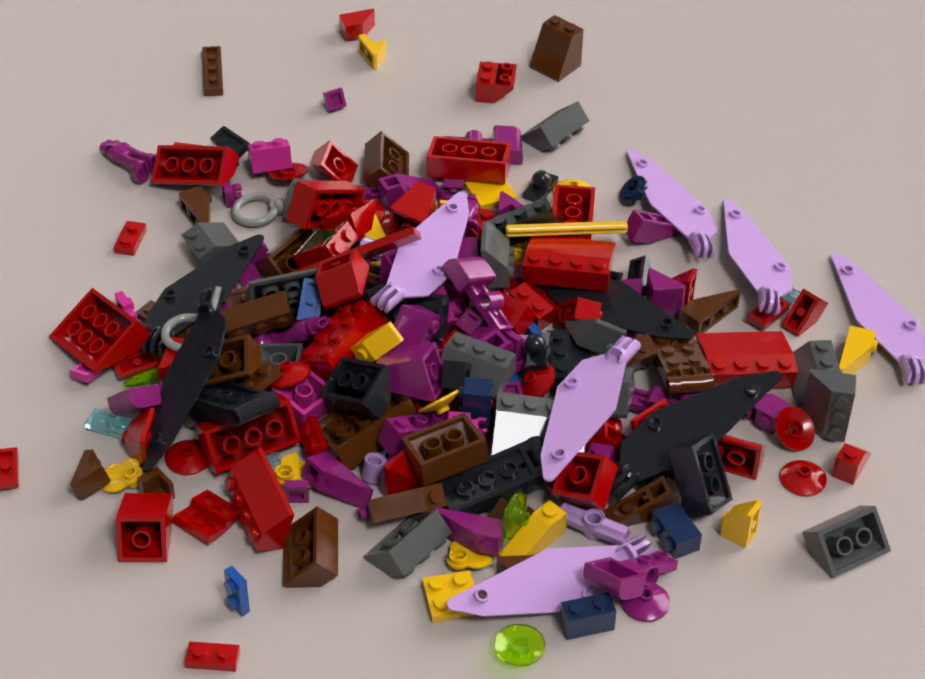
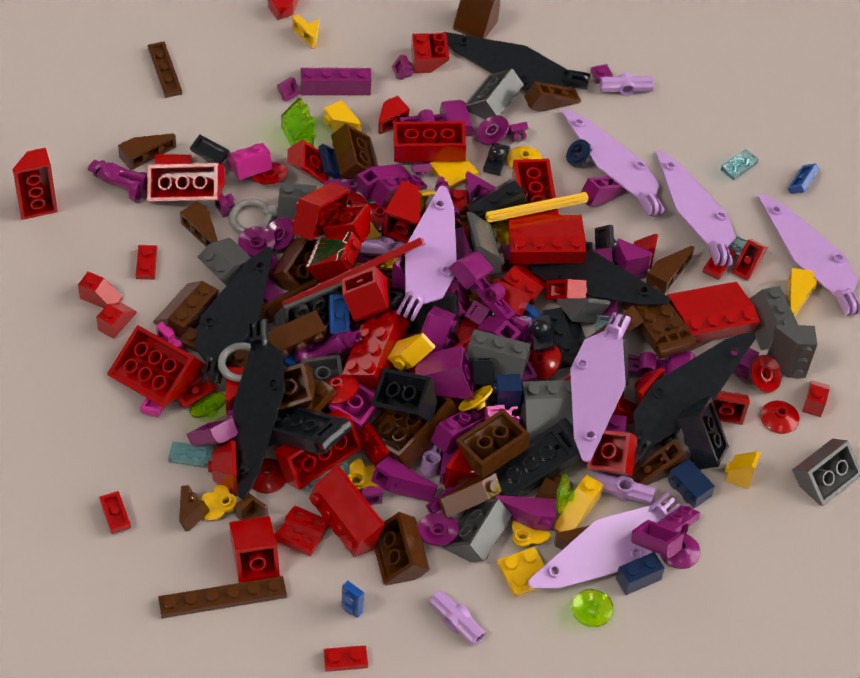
camera: 15 degrees left, 10 degrees up
none -> red slope [12,147,58,220]
none -> red slope [78,271,123,308]
none -> red slope [96,303,137,339]
none -> reddish brown slope [118,133,177,170]
none -> reddish brown slope [153,281,218,338]
none -> reddish brown plate [158,576,287,618]
none -> magenta dish [238,226,275,257]
none -> magenta dish [266,217,295,251]
none -> clear neon green slope [281,98,316,146]
none -> magenta slope [301,67,371,95]
none -> dark blue tile [318,143,341,179]
none -> yellow slope [323,100,361,131]
none -> red slope [378,95,410,134]
none -> magenta tile [392,54,415,80]
none -> magenta dish [418,512,459,546]
none -> lavender piece [429,590,486,646]
none -> black wing [443,32,591,90]
none -> magenta dish [476,115,509,145]
none -> magenta tile [507,122,528,142]
none -> reddish brown slope [524,82,581,111]
none -> magenta plate [590,64,613,84]
none -> lavender piece [600,72,654,96]
none -> clear light blue plate [720,149,759,180]
none -> blue plate [787,163,820,194]

